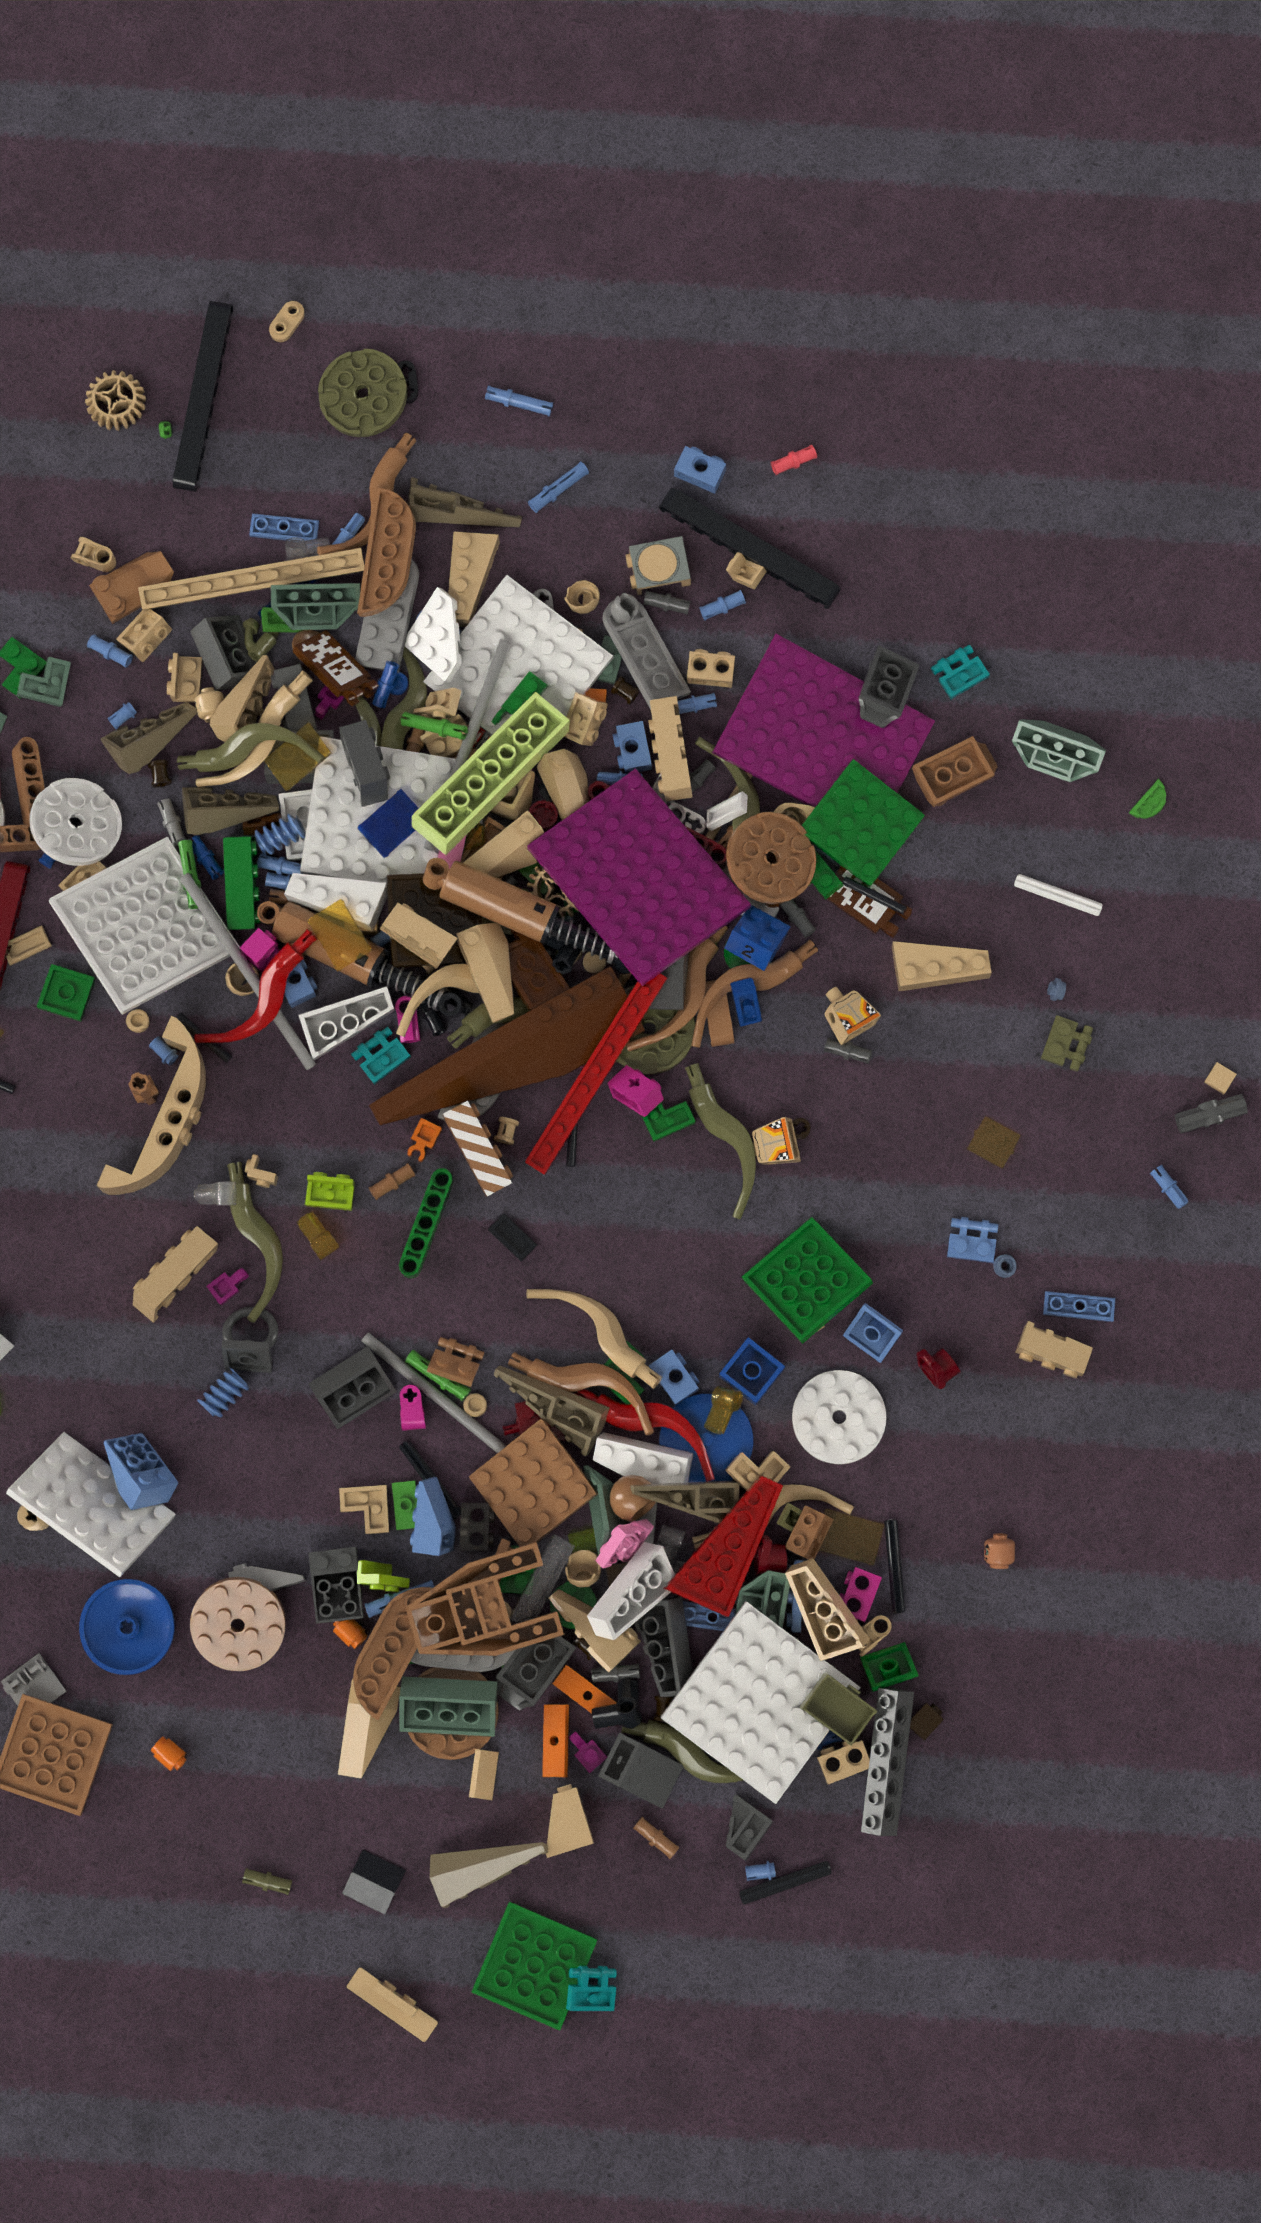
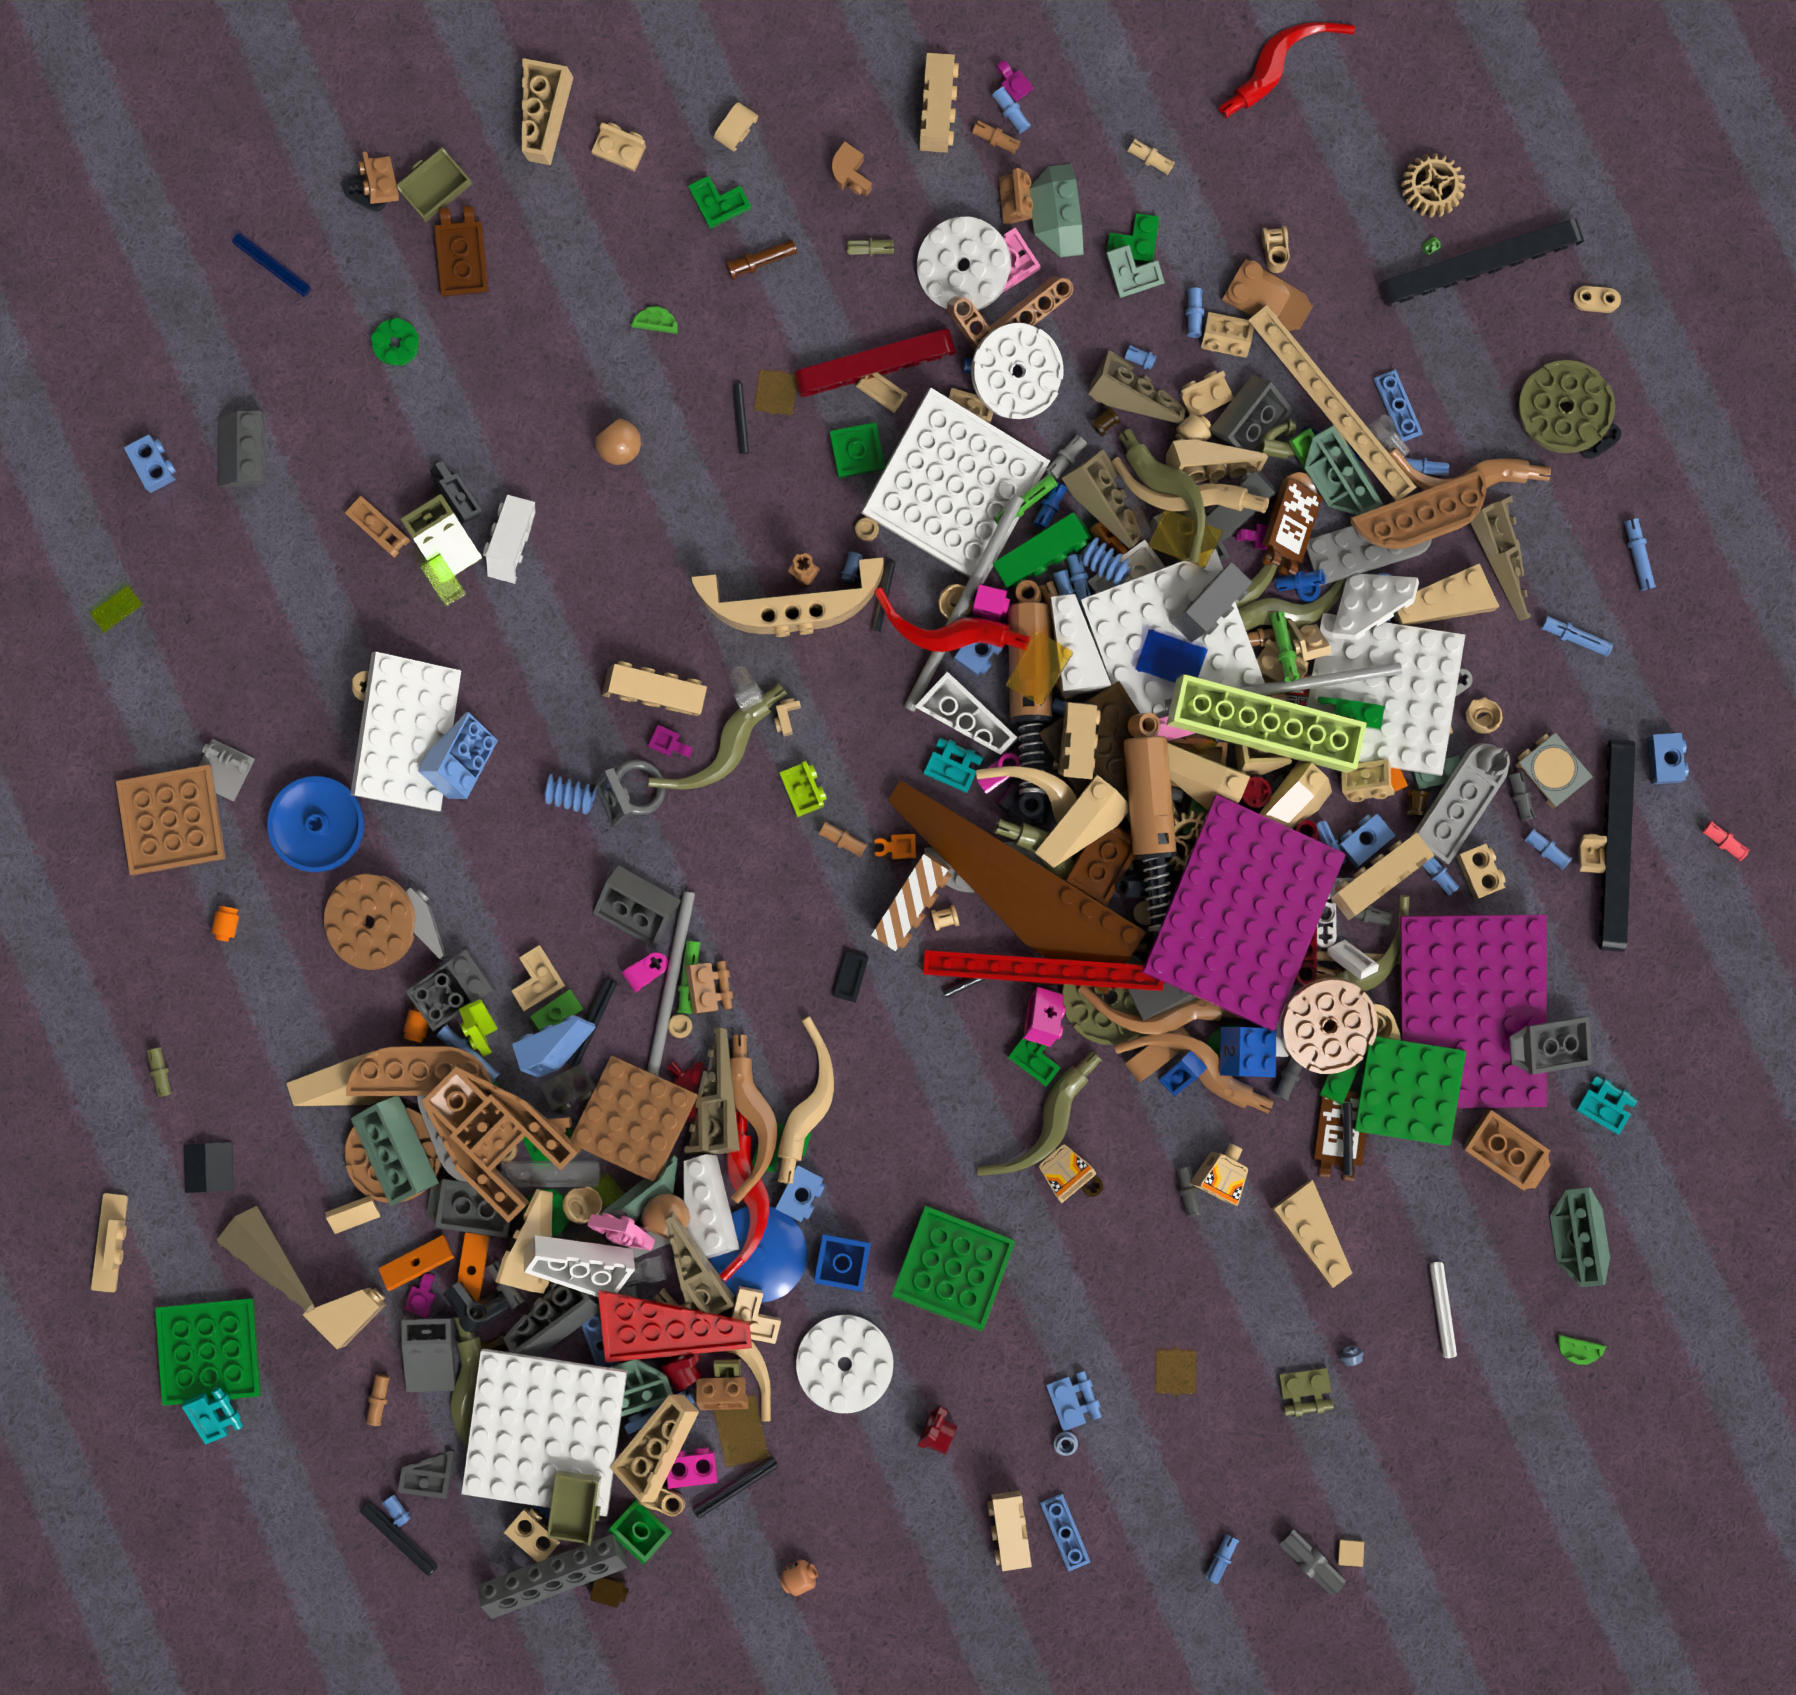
camera: 55 degrees right, 5 degrees up
clear yellow piece [296,1211,340,1260] -> none
green beam [399,1168,453,1279] -> none
clear yellow piece [704,1386,743,1435] -> none
medium blue slope [843,1303,903,1363] -> none

